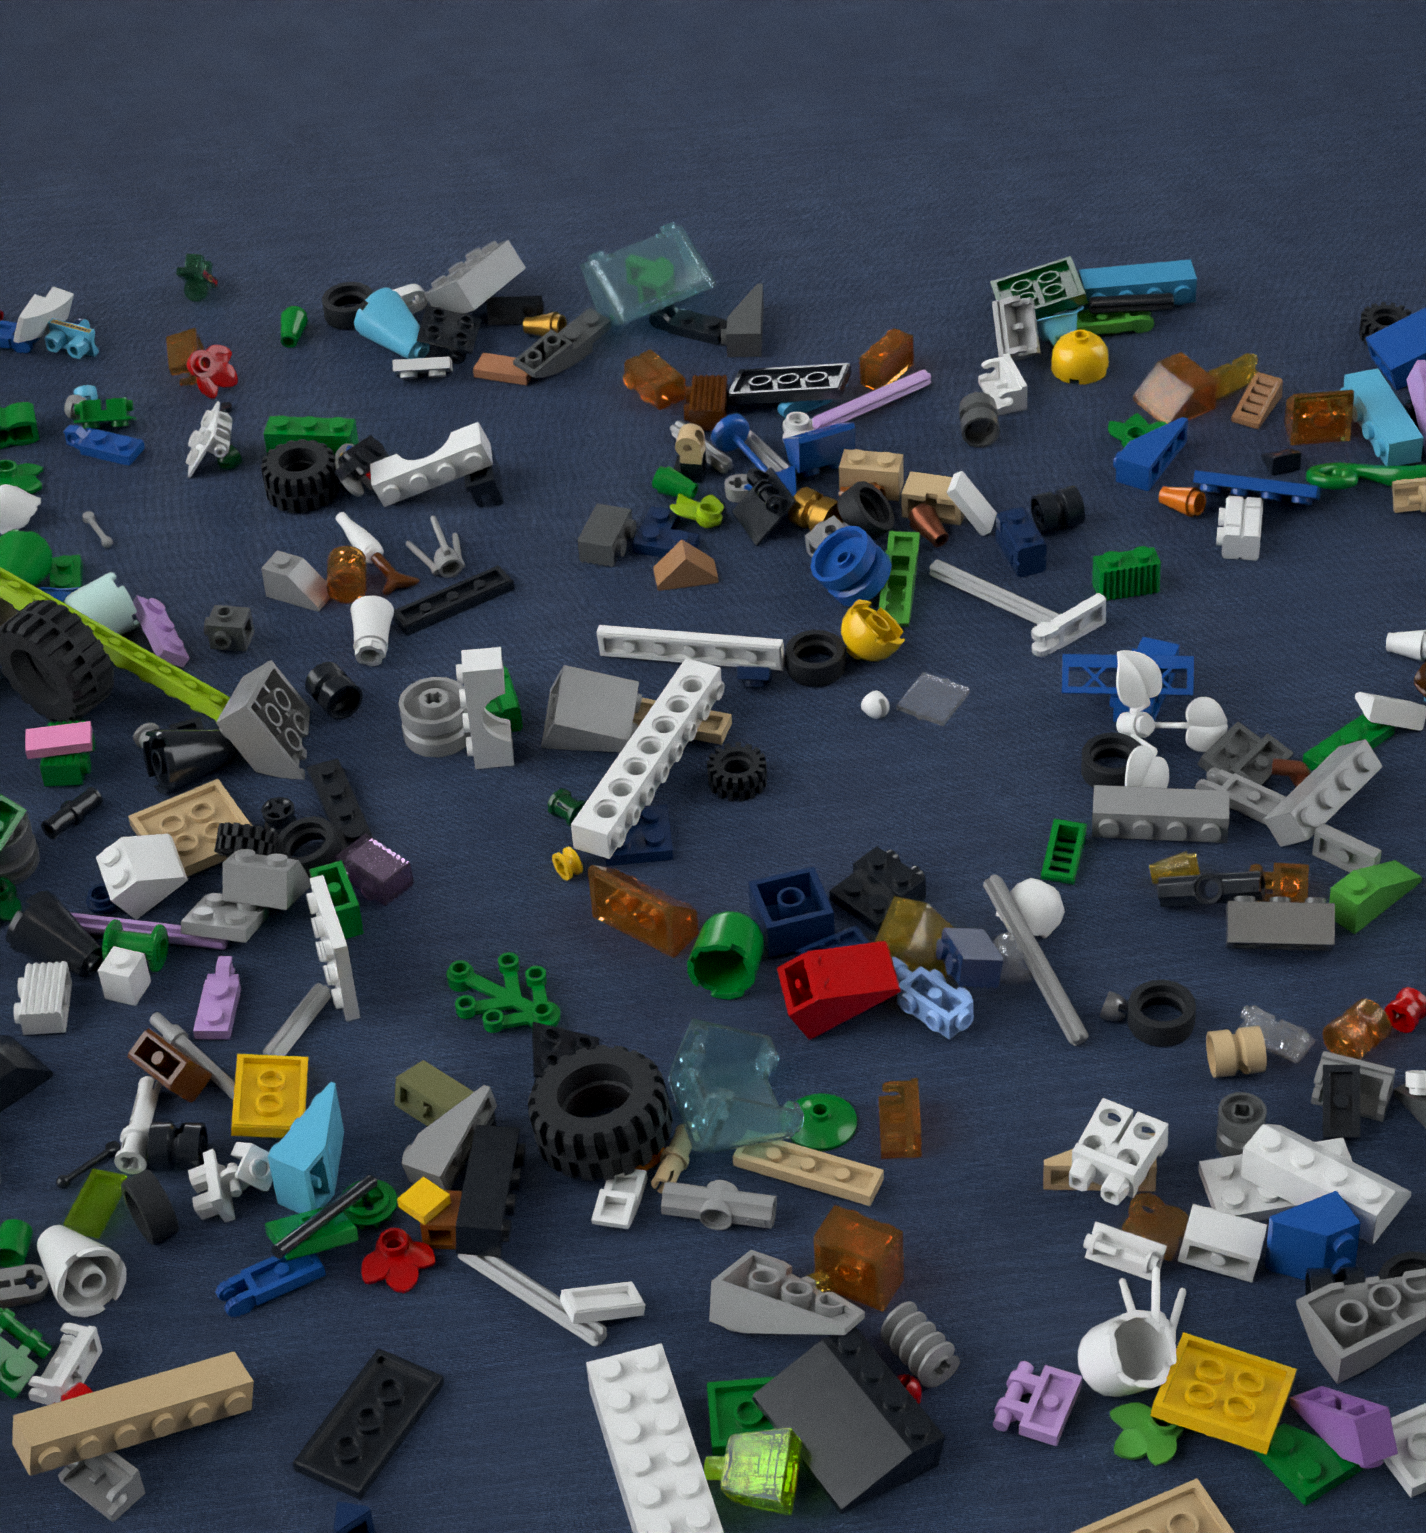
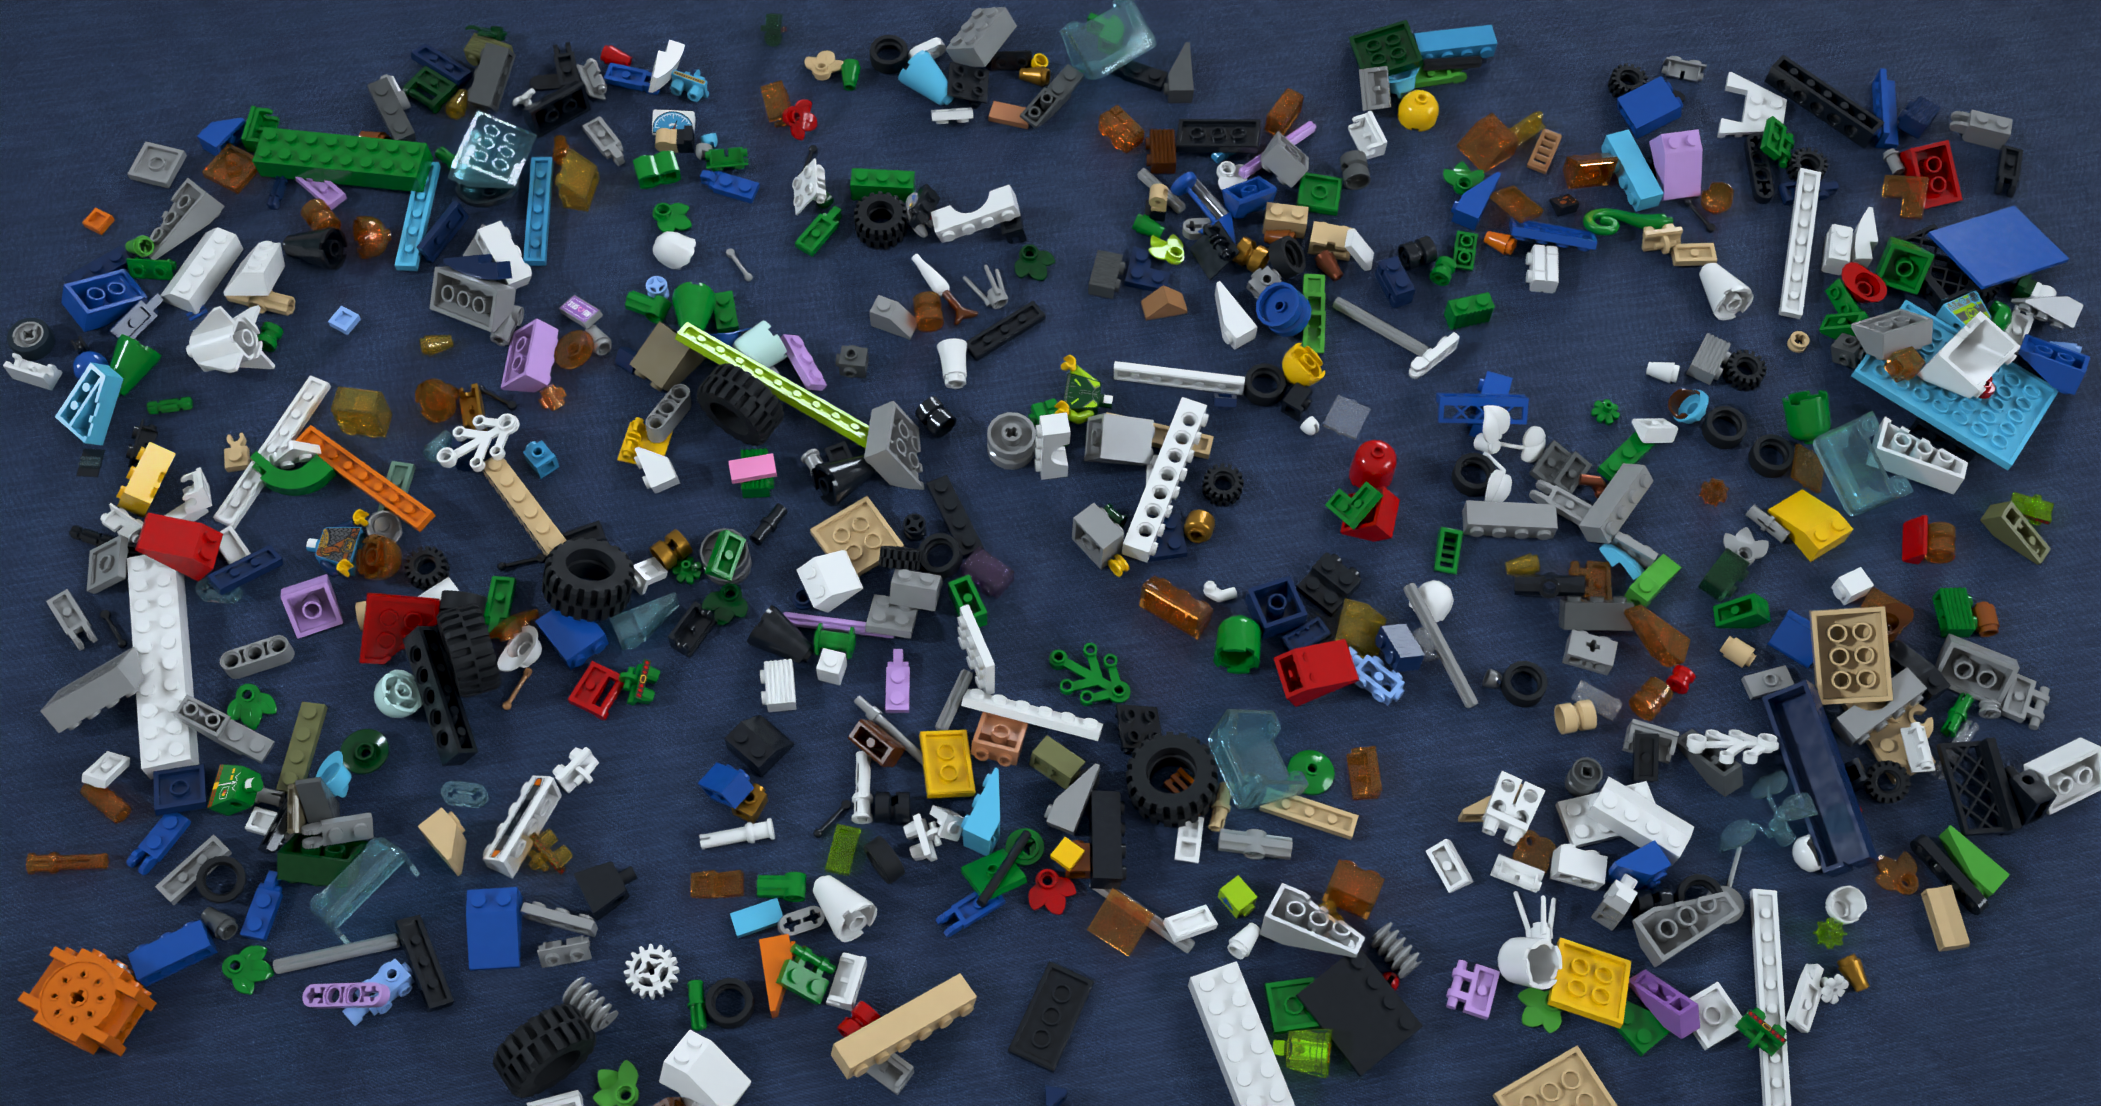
camera: 10 degrees left, 20 degrees up
none -> slope [652,109,696,135]
none -> leg [655,125,695,153]
none -> green hinge [795,206,842,257]
none -> tan plate [805,50,843,80]
none -> white plate [961,689,1103,741]
none -> nougat plate [970,712,1029,767]
none -> dark green plate [1014,244,1055,281]
none -> yellow hinge [1031,53,1049,68]
none -> torso [1054,355,1113,425]
none -> light grey brick [1072,503,1124,570]
none -> clear orange plate [1087,888,1155,957]
none -> pearl gold head [1184,509,1215,543]
none -> white arm [1203,581,1237,602]
none -> white slope [1215,281,1257,350]
none -> lime brick [1218,875,1257,919]
none -> white cone [1227,923,1261,959]
none -> light grey slope [1260,131,1309,188]
none -> black brick [1280,382,1313,422]
none -> green plate [1296,172,1343,216]
none -> green plate [1325,481,1383,530]
none -> red slope [1340,486,1400,542]
none -> red cylinder [1349,440,1397,488]
none -> white slope [1426,839,1474,893]
none -> green wheel [1430,256,1457,286]
none -> green slope [1452,230,1478,271]
none -> clear orange plate [1490,185,1544,224]
none -> light grey brick [1562,630,1618,675]
none -> green plant [1591,399,1620,425]
none -> light grey hips [1591,874,1638,931]
none -> medium azure slope [1599,543,1645,580]
none -> clear orange slope [1624,605,1691,667]

